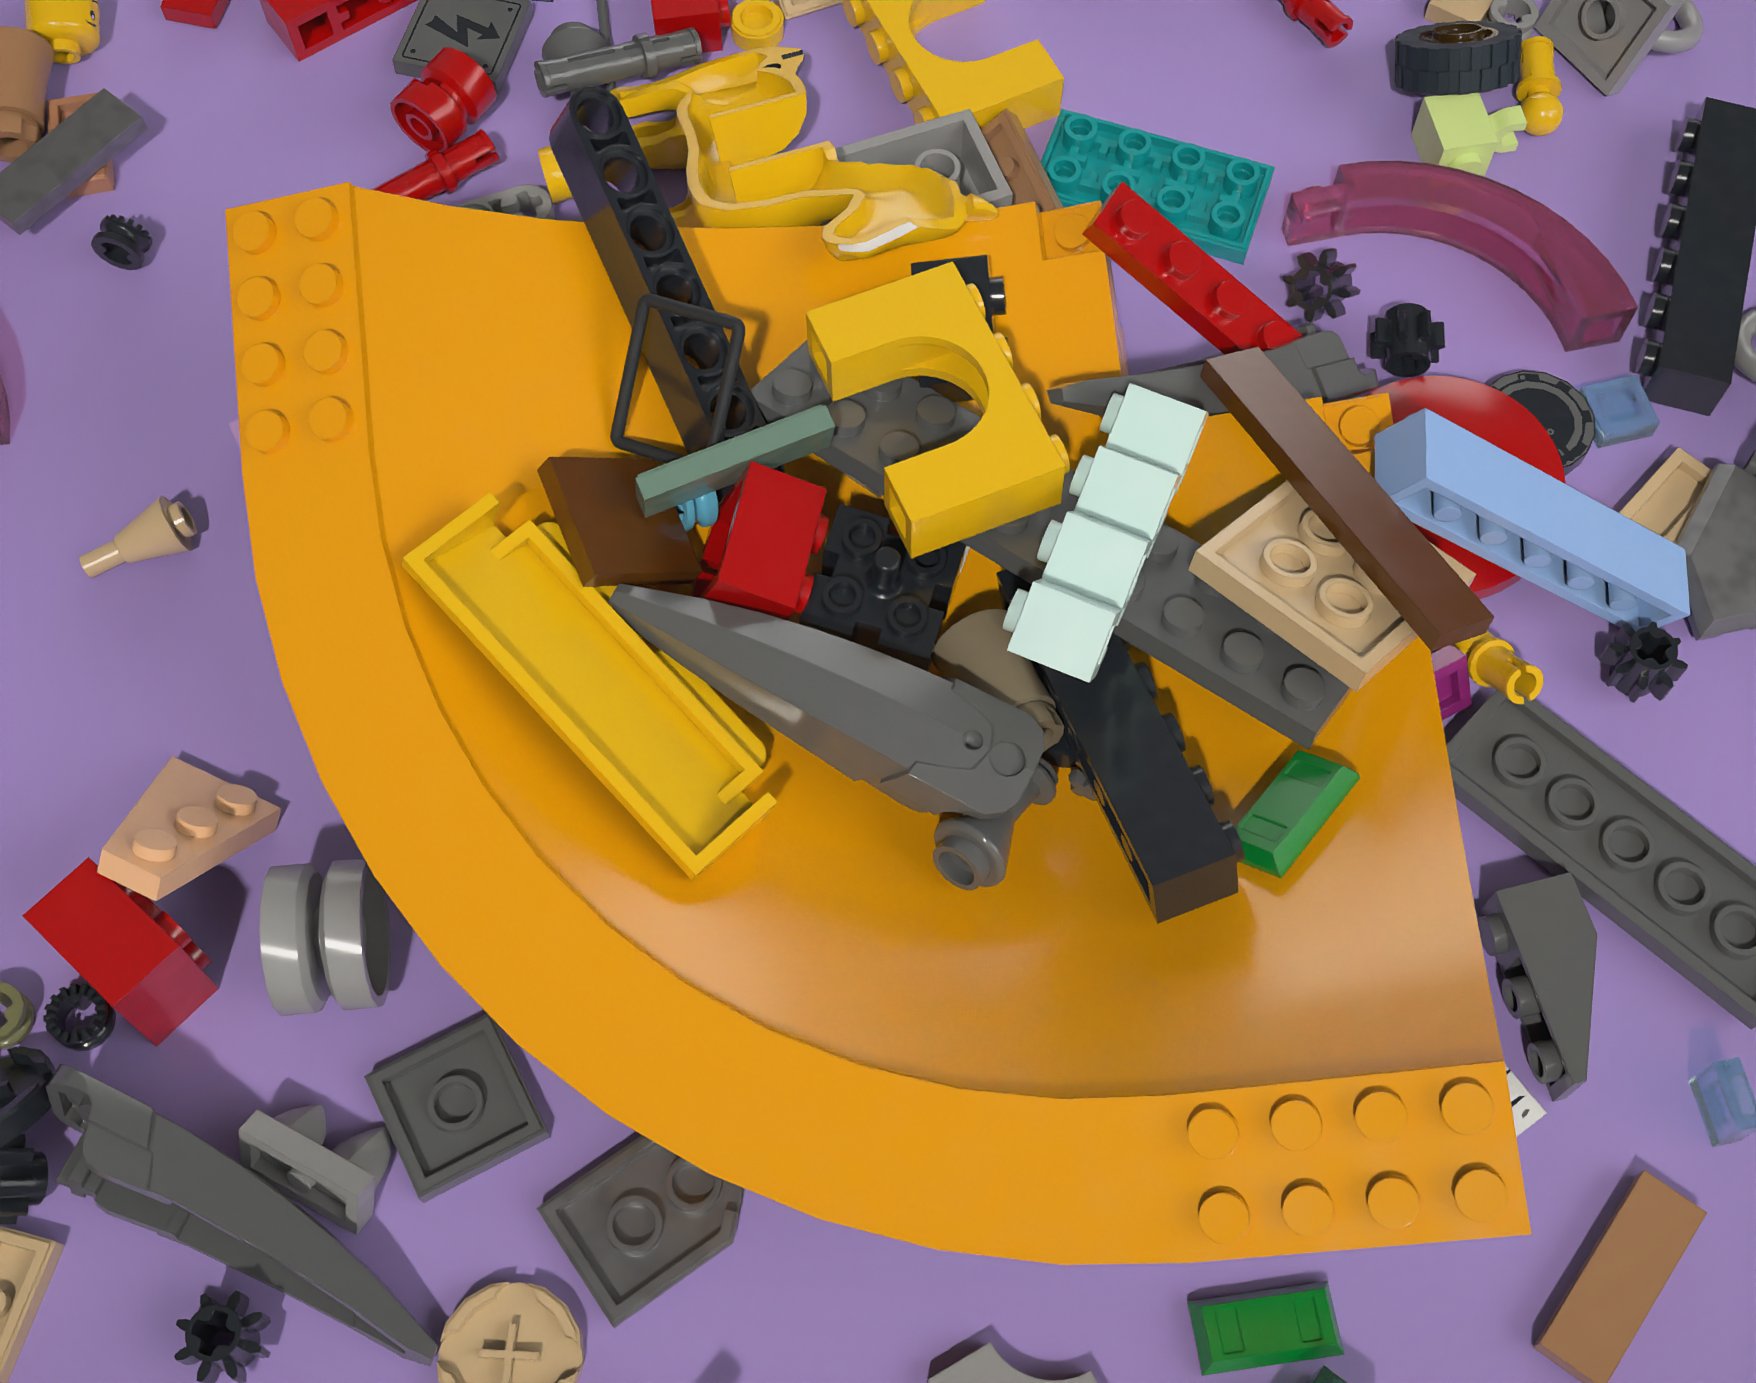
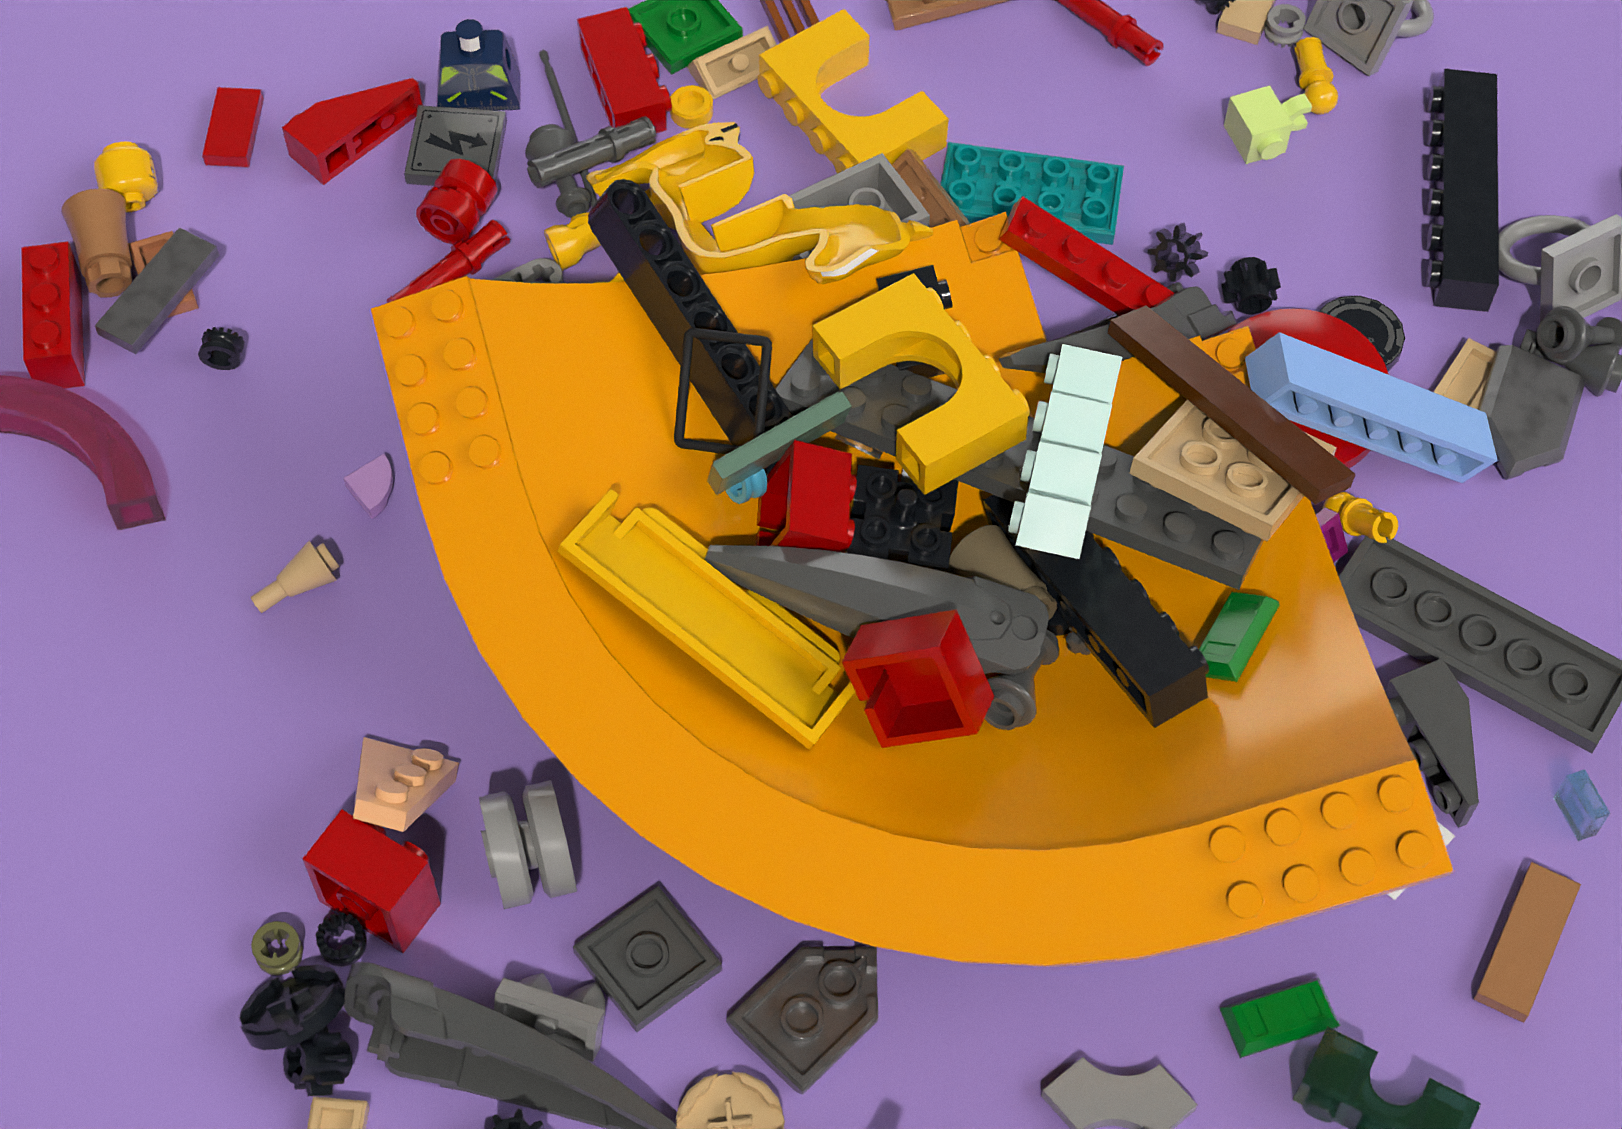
camera: 10 degrees left, 5 degrees down
reddish brown tile [537,457,702,587] -> none
clear pink arch [1281,161,1638,352] -> none
black wheel [1394,21,1522,95] -> none
clear light blue tile [1579,375,1660,449] -> none
black gear [1599,622,1688,703] -> none
none -> red piece [842,609,994,748]

